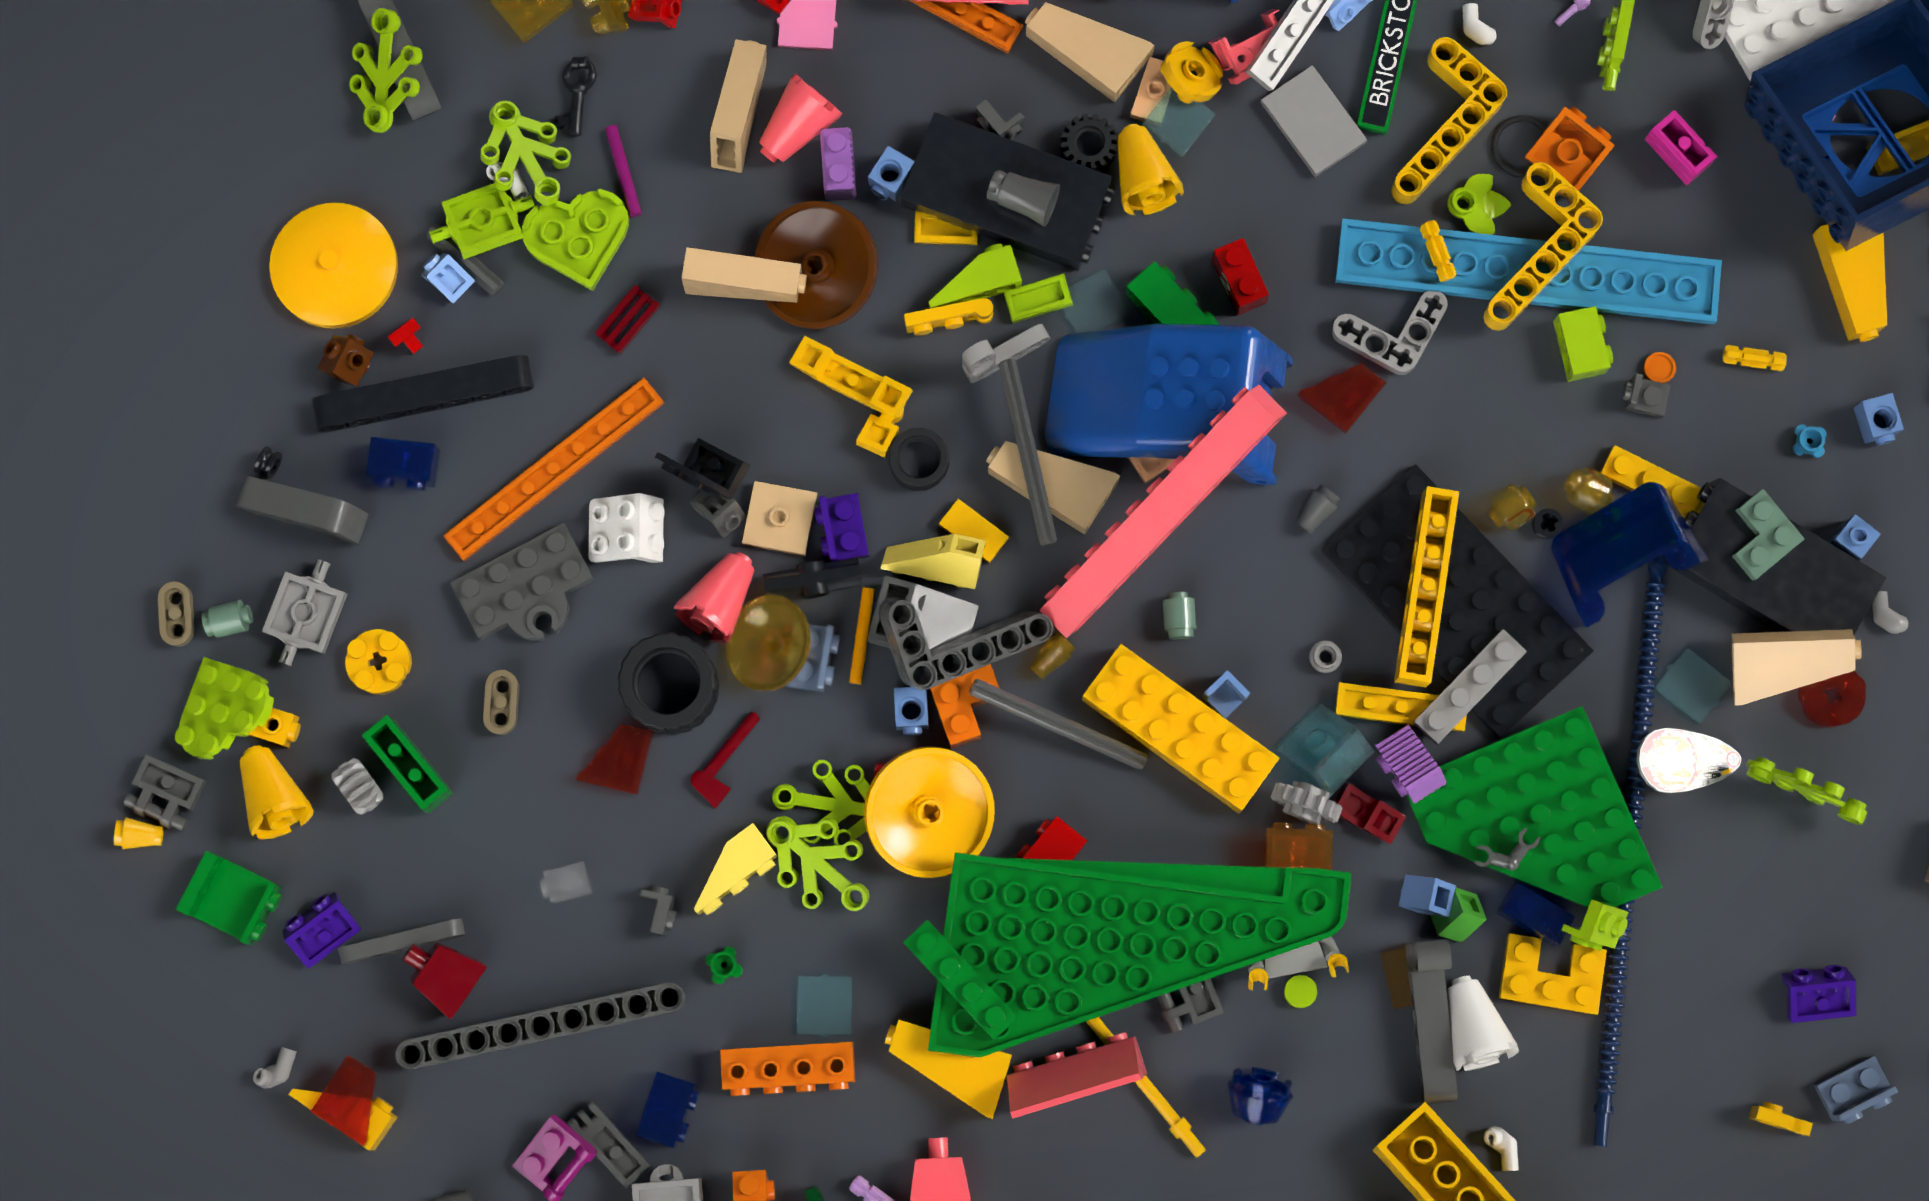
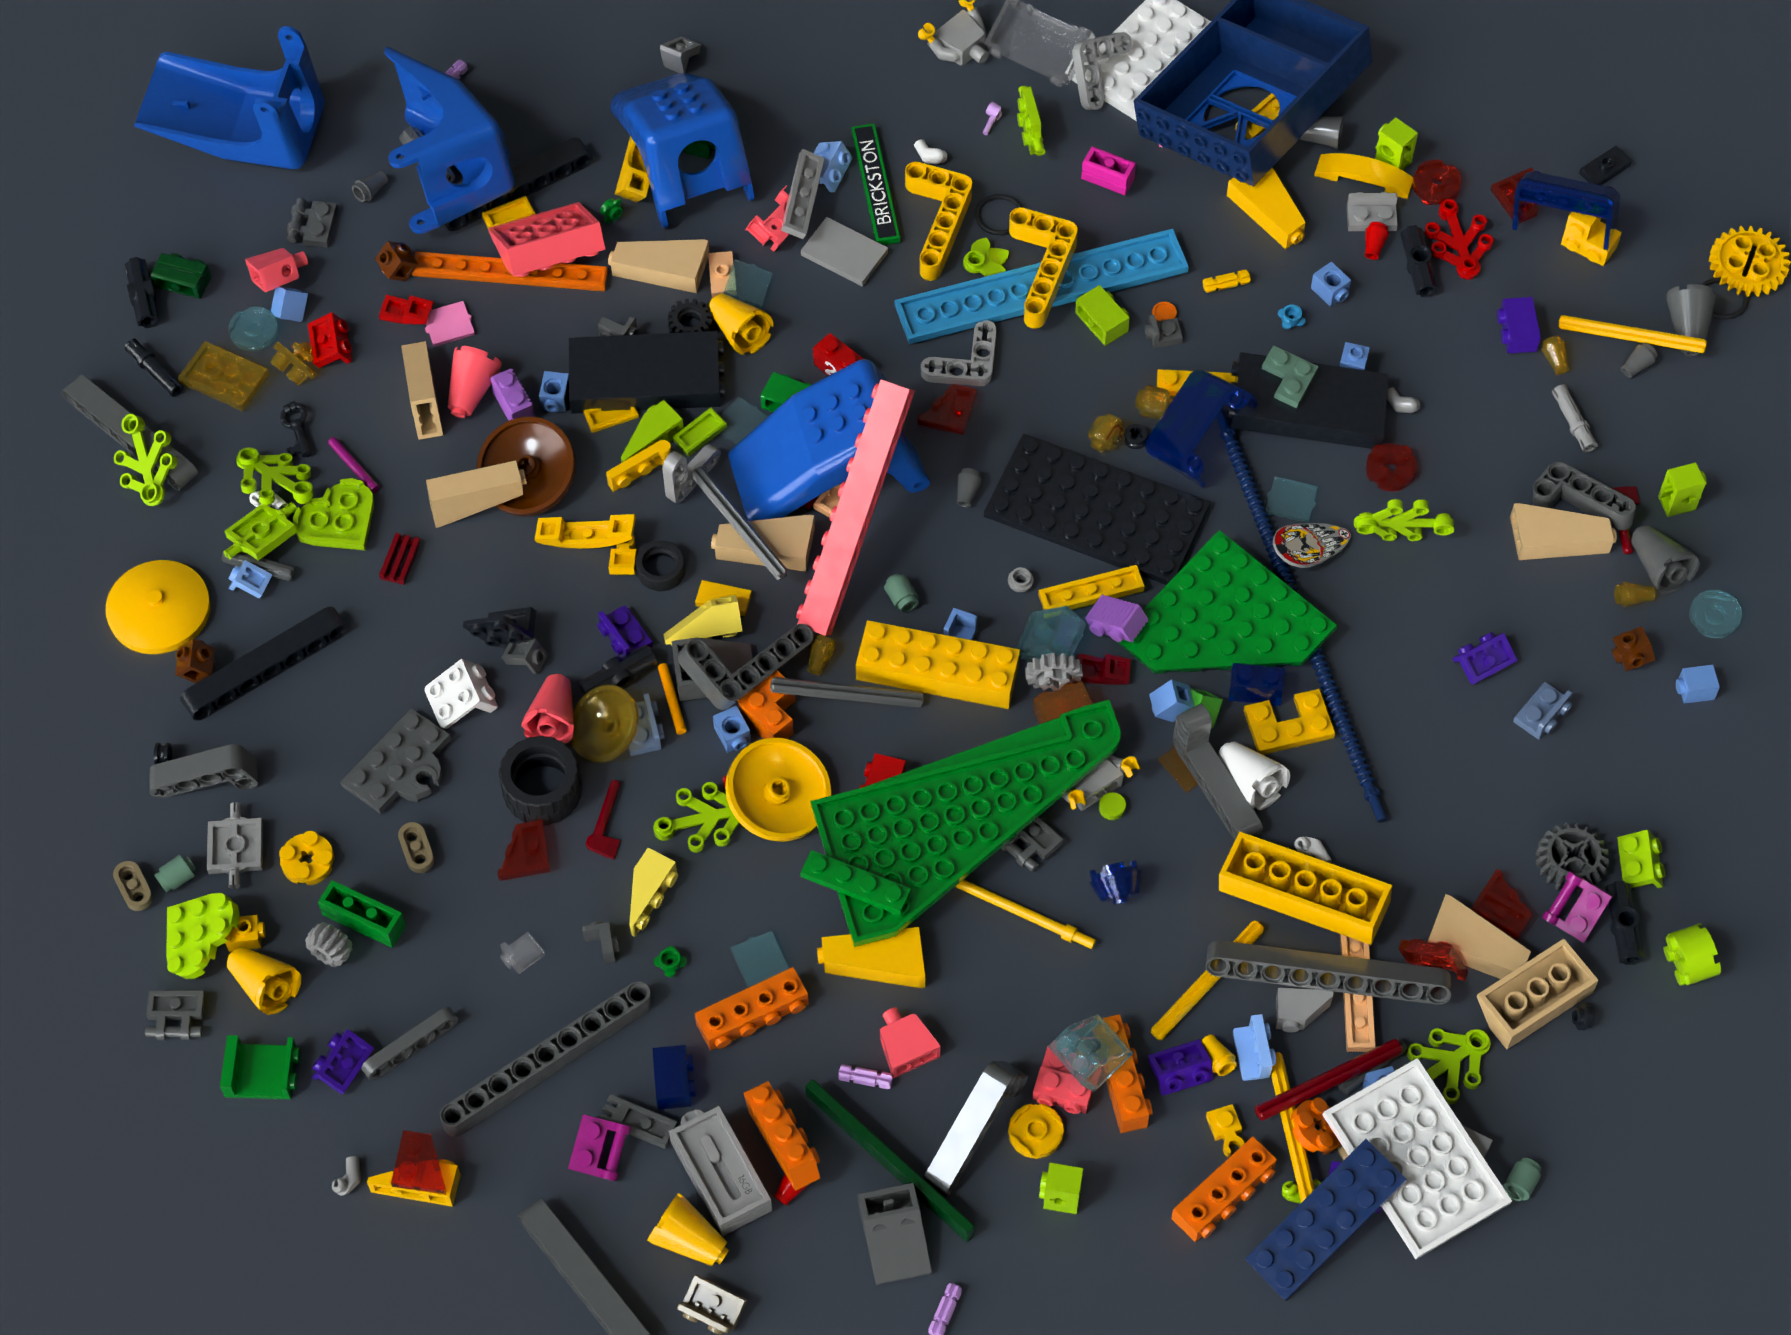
camera: 25 degrees left, 20 degrees down
yellow cone [114,817,164,850] -> none
clear blue brick [366,437,440,491] -> none
red tile [388,318,423,354] -> none
dark red torso [402,942,487,1019] -> none
orange tile [443,377,665,562] -> none
tan plate [742,481,818,556] -> none
lime plant [766,816,870,911] -> none
dark grey plant [987,170,1060,227] -> none
coral slope [1007,1032,1147,1119] -> none
yellow plate [1160,41,1223,104] -> none
yellow brick [1394,486,1459,688] -> none
light grey plate [1413,629,1527,745] -> none
yellow axle [1420,220,1457,282] -> none
dark grey arm [1474,828,1540,871] -> none
orange plate [1524,106,1615,191] -> none
lime bracket [1561,900,1629,951] -> none
tan slope [1731,629,1861,705] -> none
yellow plate [1748,1101,1813,1136] -> none

